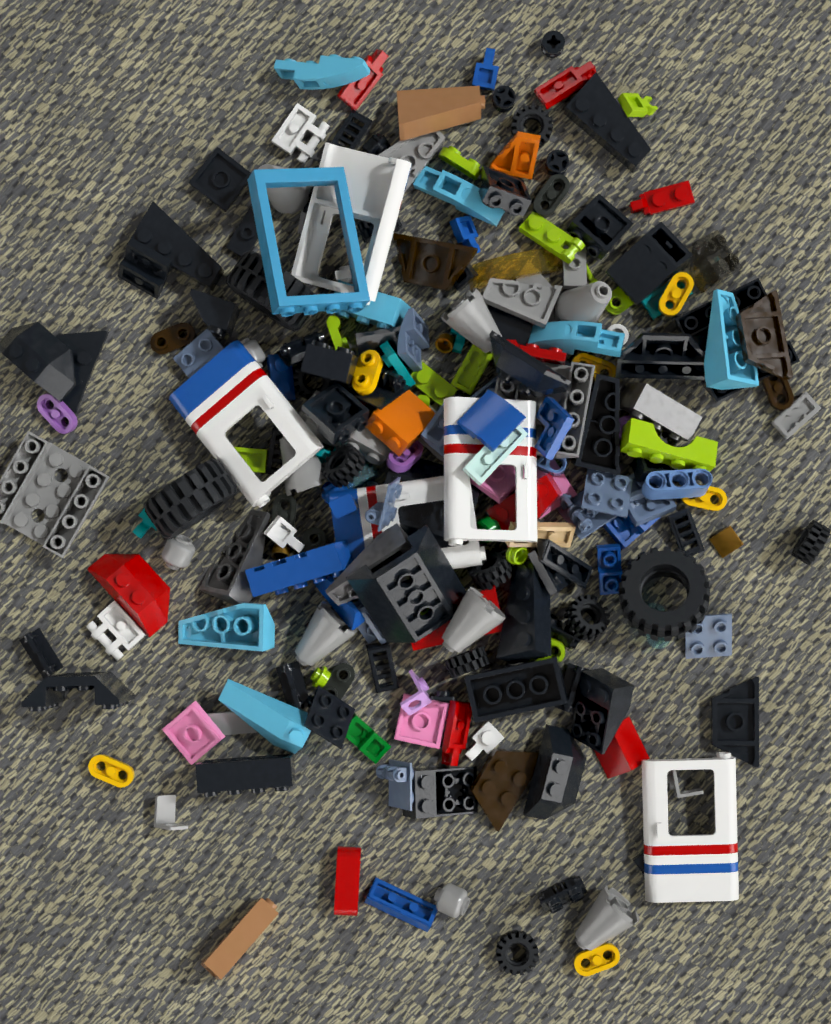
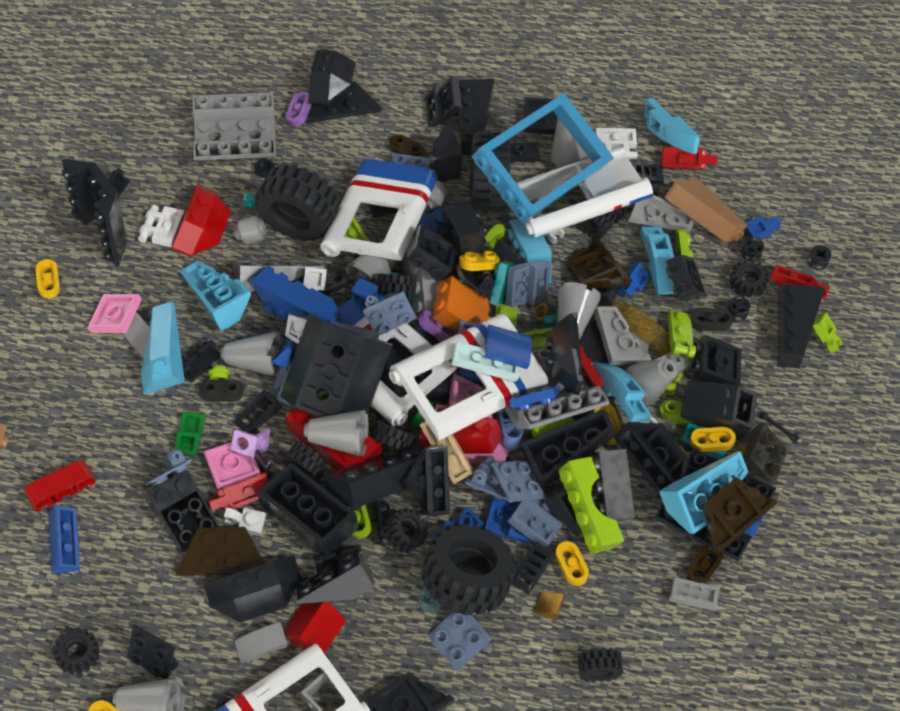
camera: 50 degrees right, 30 degrees down
light grey bracket [154,794,188,830] -> none
black brick [195,753,296,797] -> none
black hinge [304,686,355,749] -> none
light grey head [434,883,470,918] -> none
orange wing [489,131,541,180] -> none
lime plate [506,547,529,565] -> none
red hinge [629,180,695,215] -> none
medium blue beam [641,468,713,500] -> none
none -> light grey slope [235,622,287,663]
none -> black tile [254,159,275,178]
none -> black hinge [760,411,799,442]

